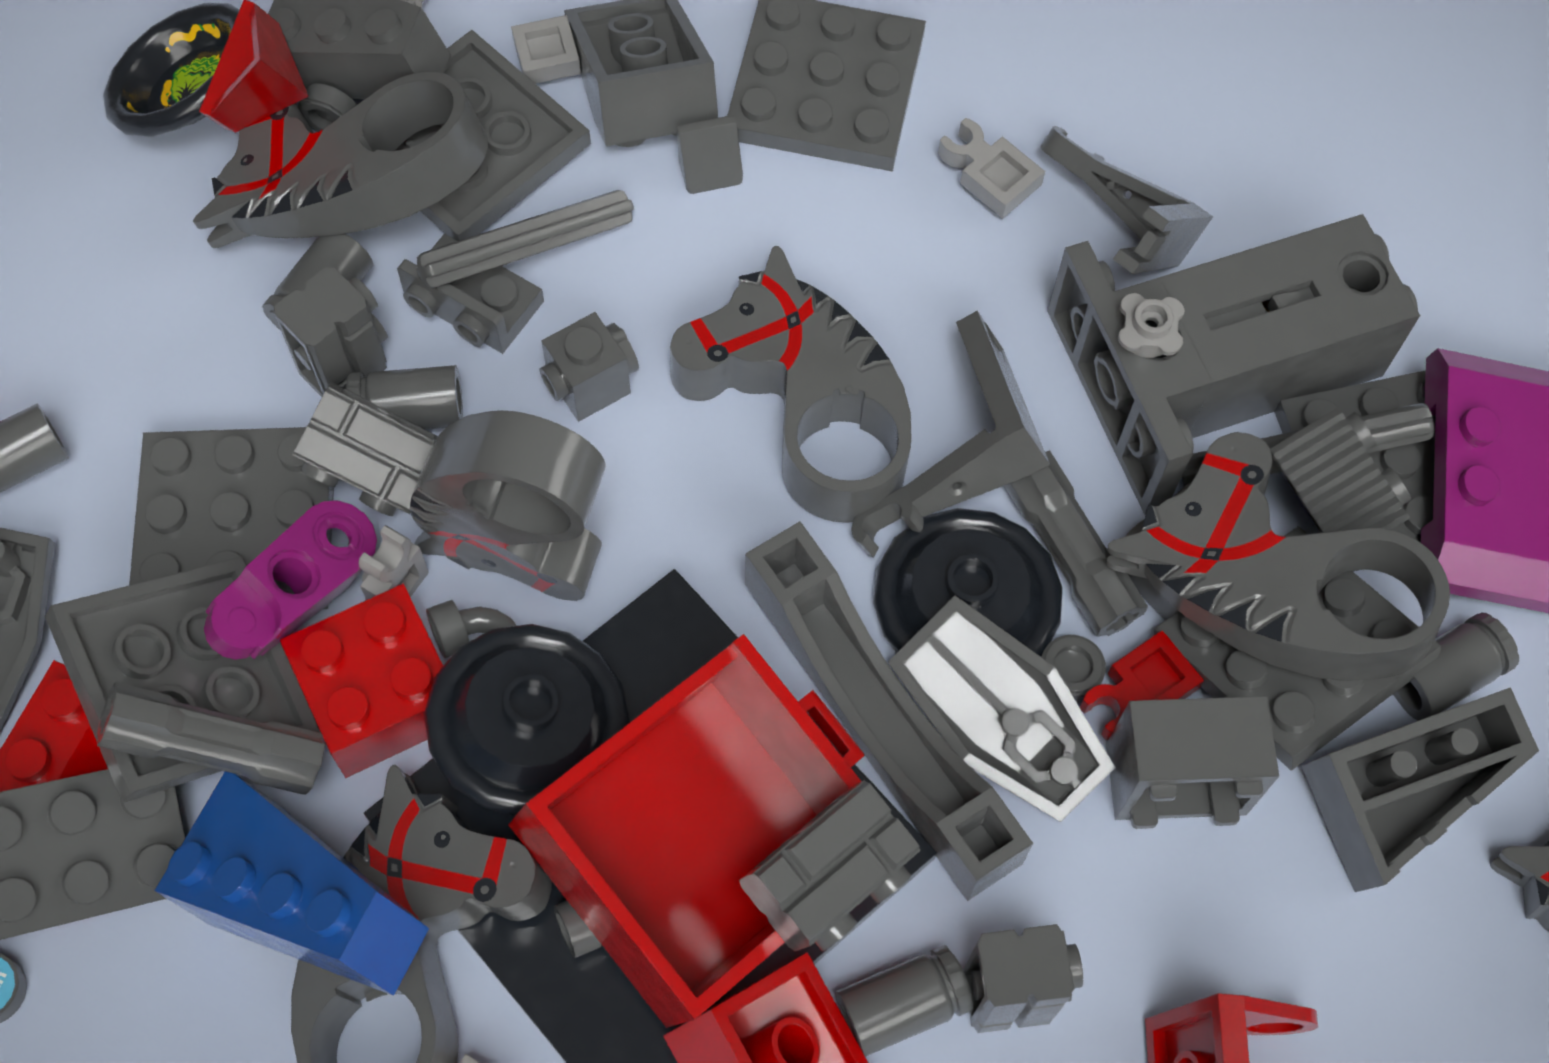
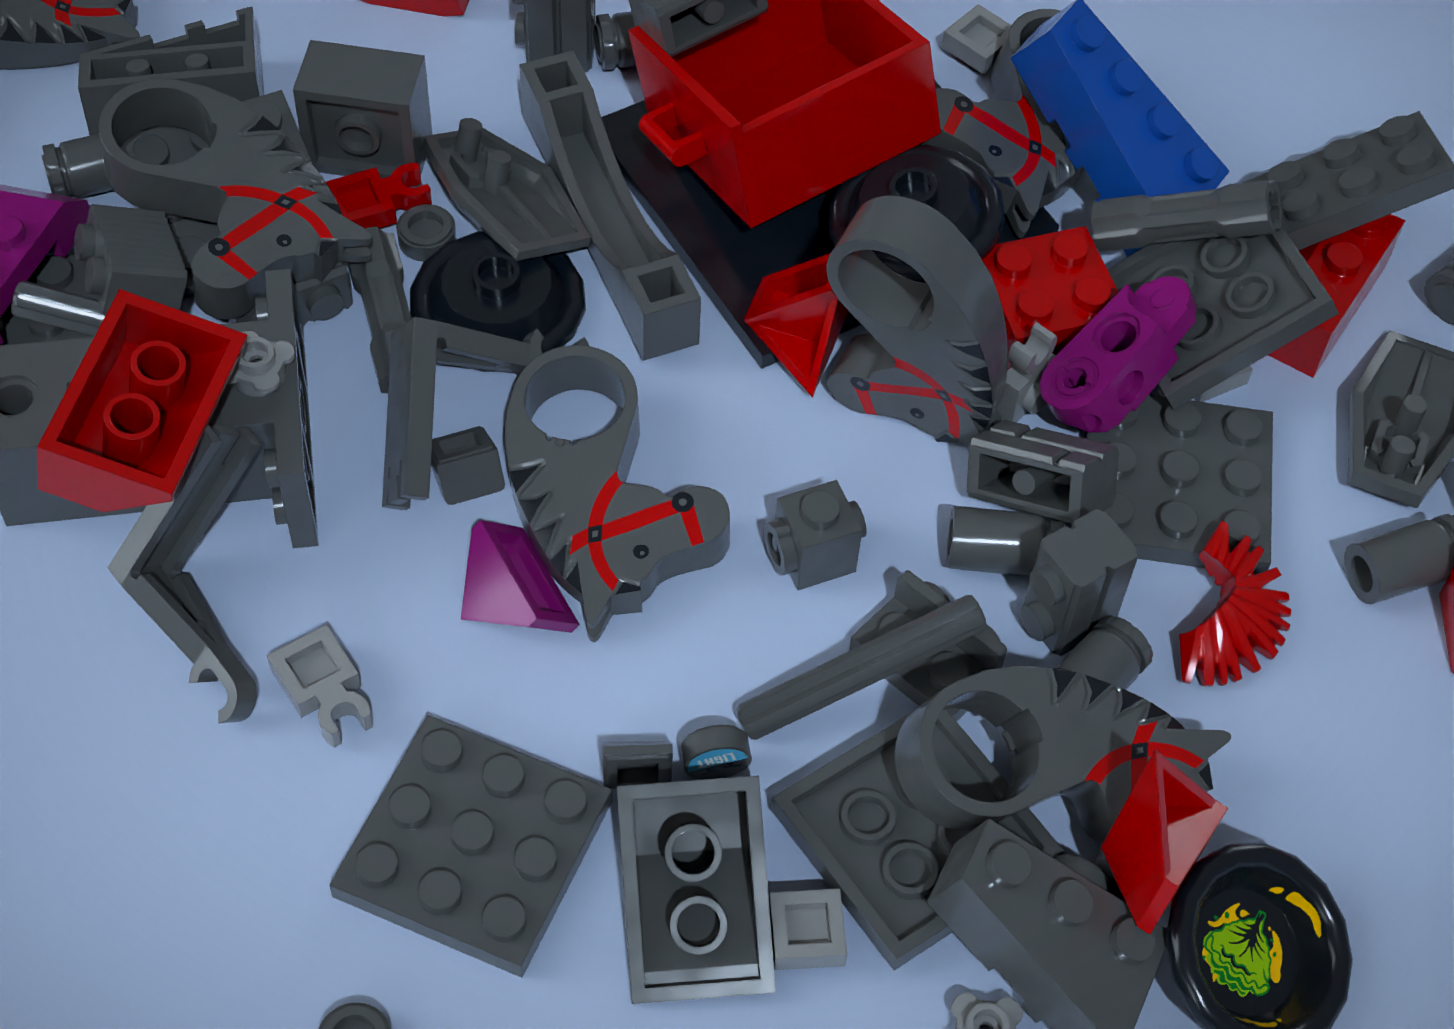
camera: 170 degrees left, 10 degrees down
none -> red slope [37,289,248,513]
none -> dark grey slope [431,426,505,505]
none -> magenta slope [461,520,580,633]
none -> dark grey tile [681,725,752,780]
none -> red slope [743,253,849,398]
none -> red hair [1179,521,1291,687]

